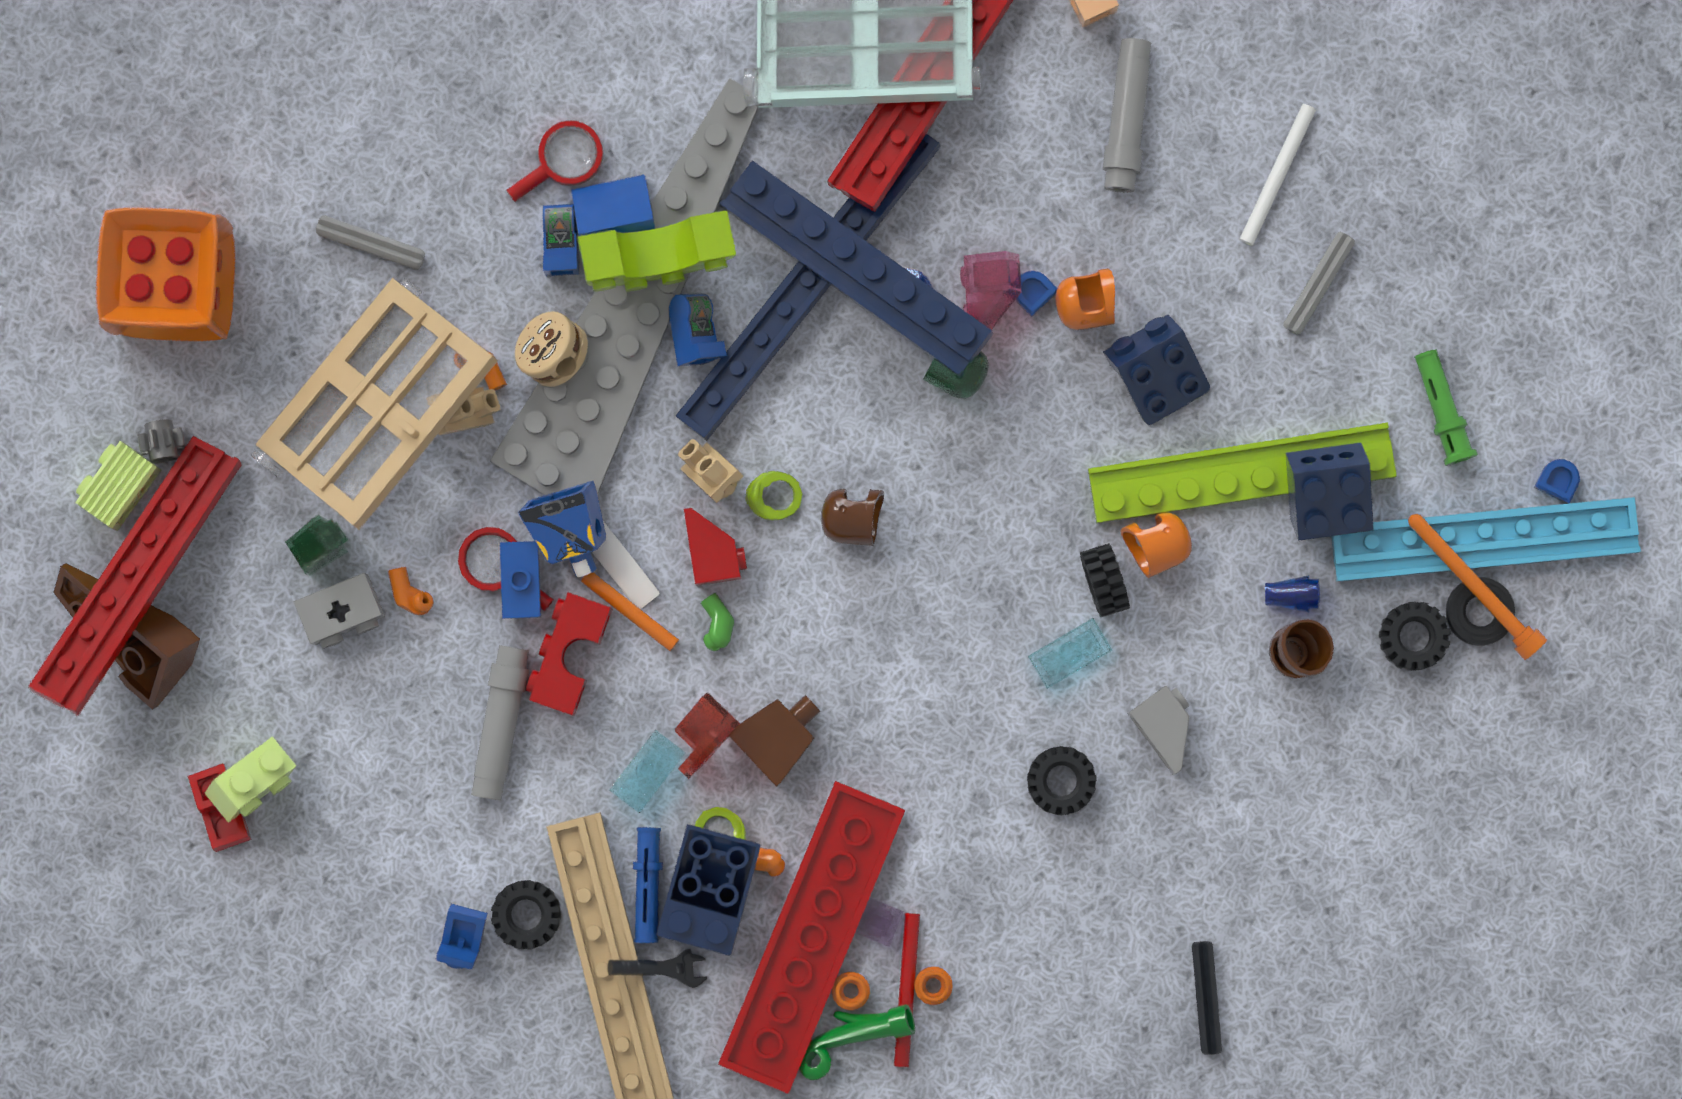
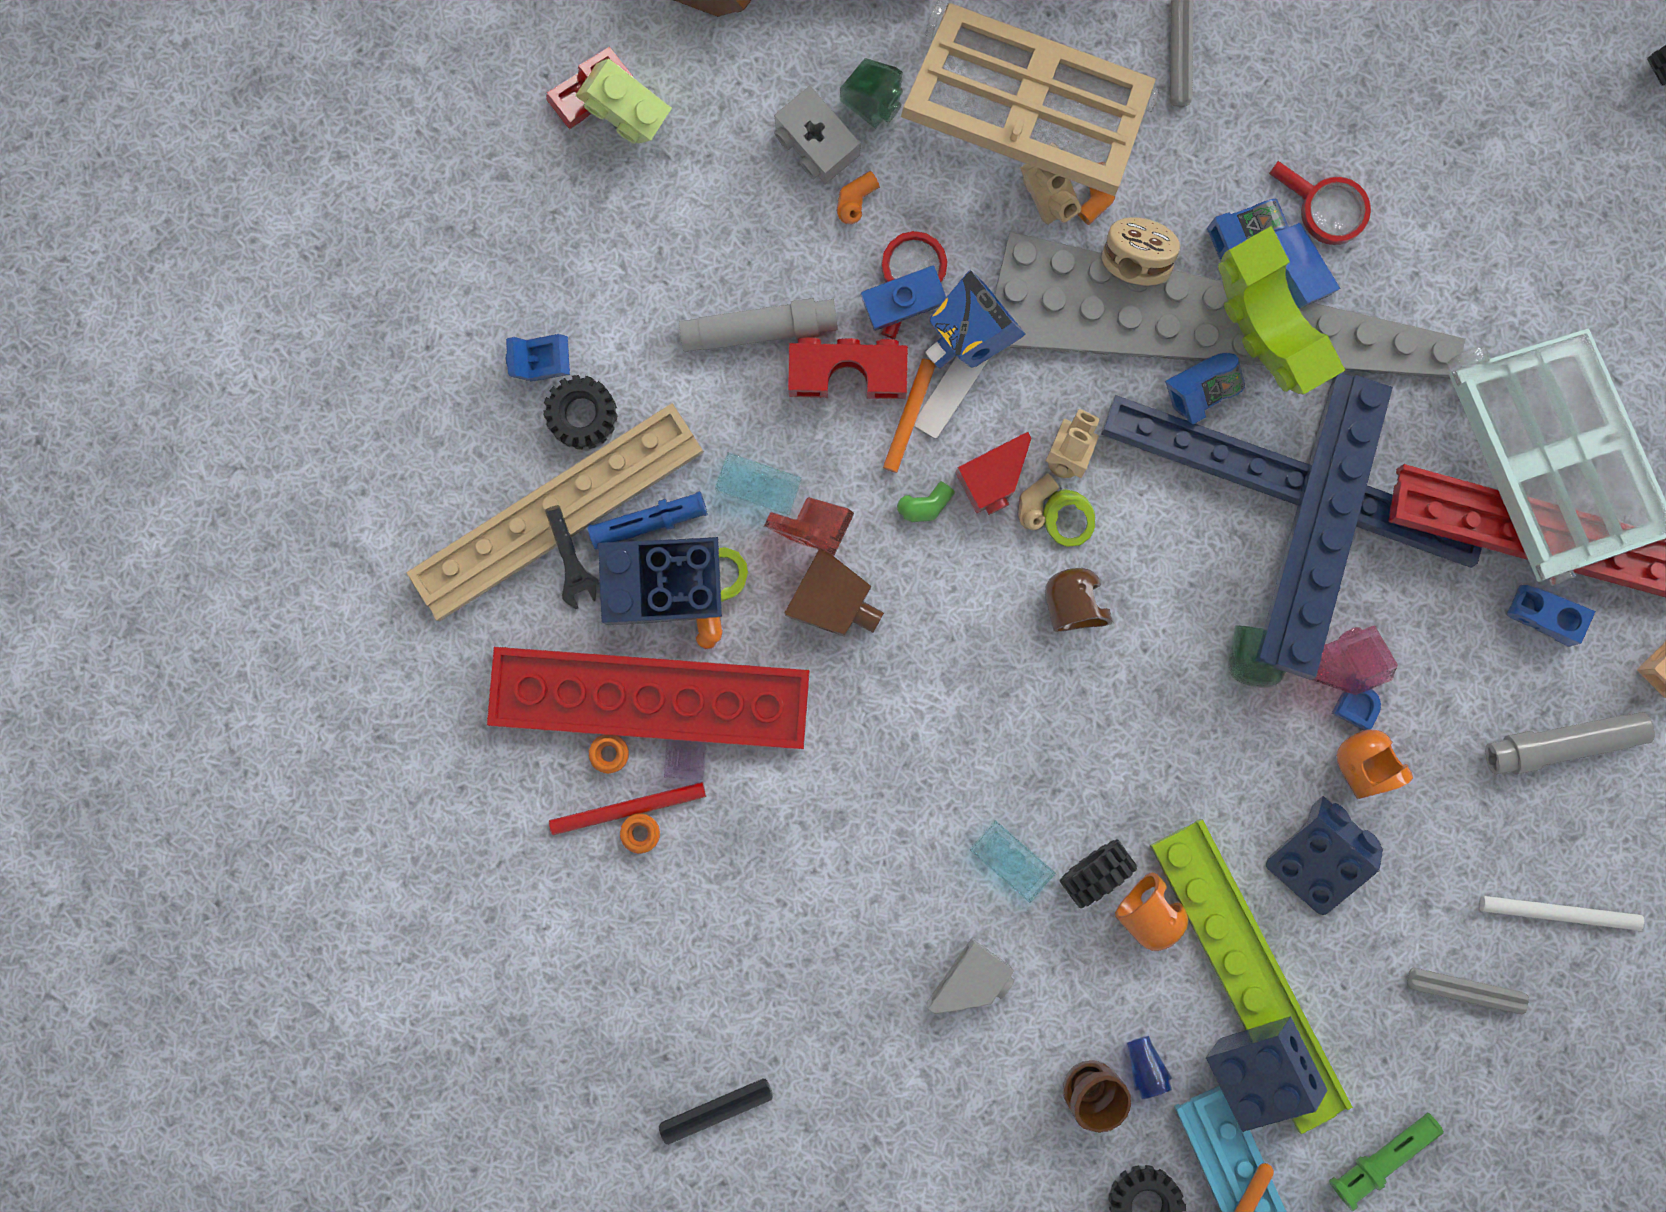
camera: 70 degrees right, 0 degrees up
green plant [799,1004,915,1080] -> none
black tyre [1027,746,1097,815] -> none
none -> tan arm [1018,473,1059,530]
none -> blue leg [1507,585,1596,647]

